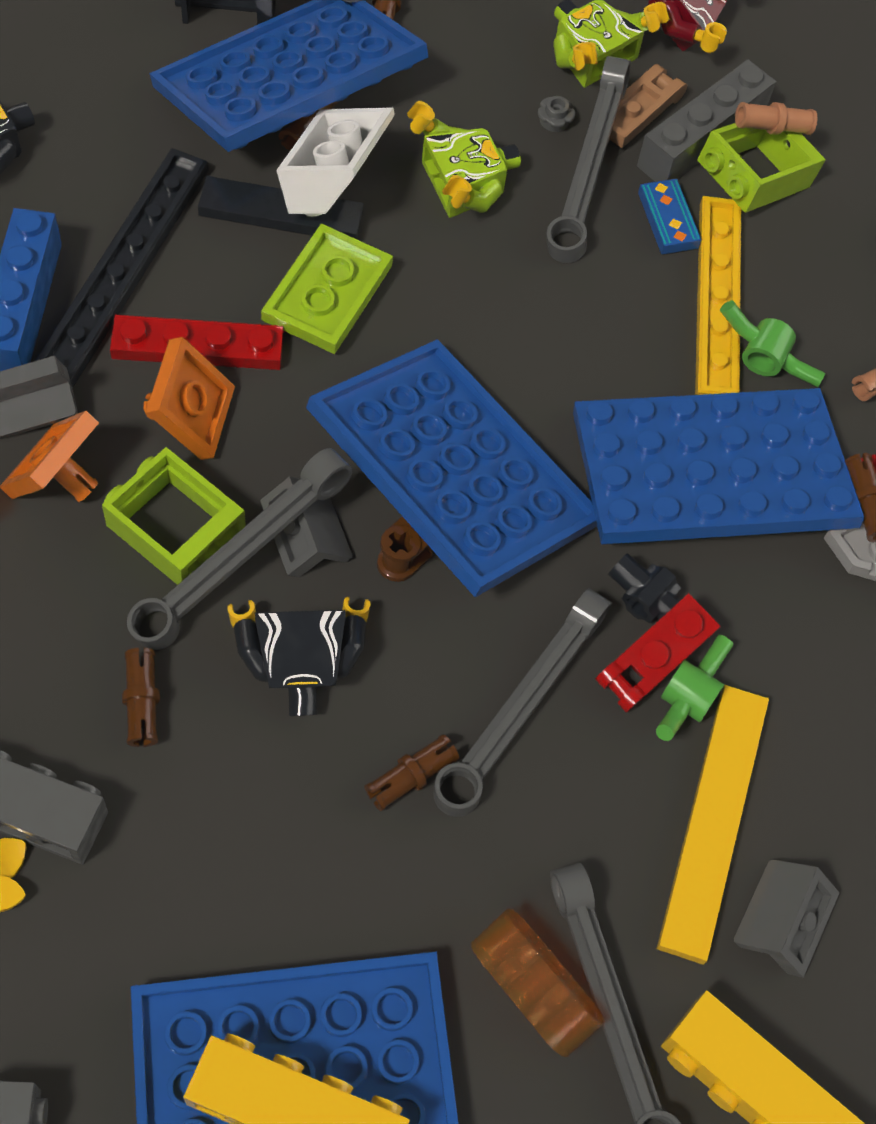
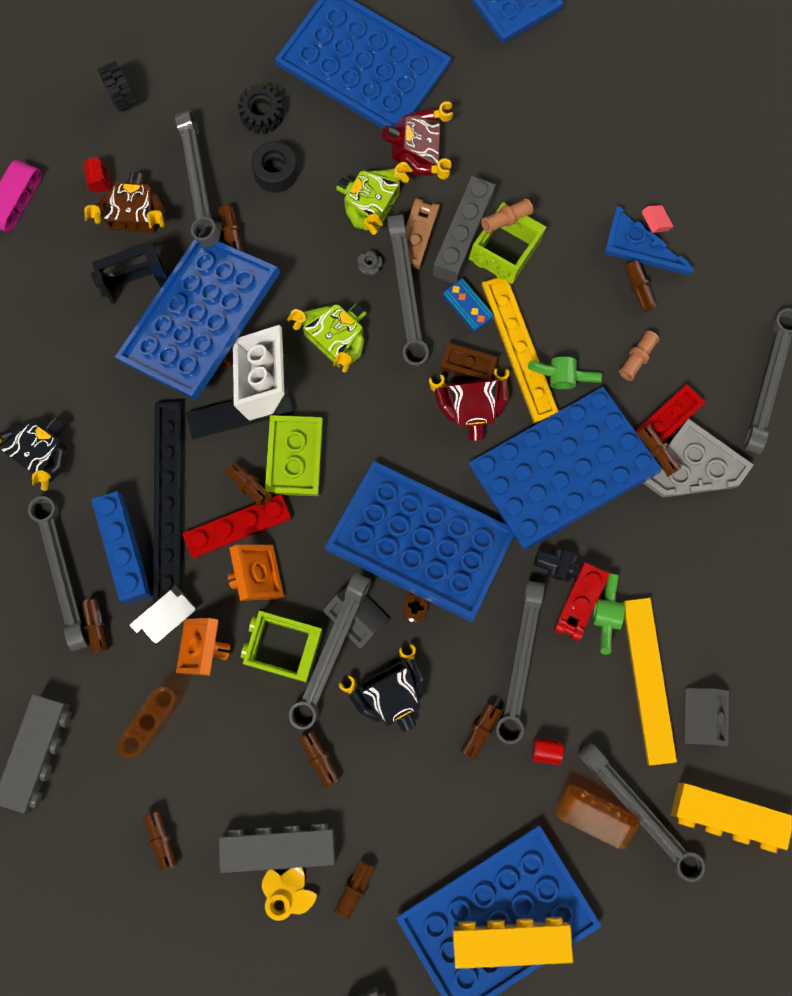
camera: 15 degrees left, 15 degrees up
none -> reddish brown pin [226,462,272,508]
none -> reddish brown axle [334,861,374,920]
none -> dark red torso [429,368,509,441]
none -> reddish brown plate [440,343,498,380]
none -> red brick [532,738,564,765]

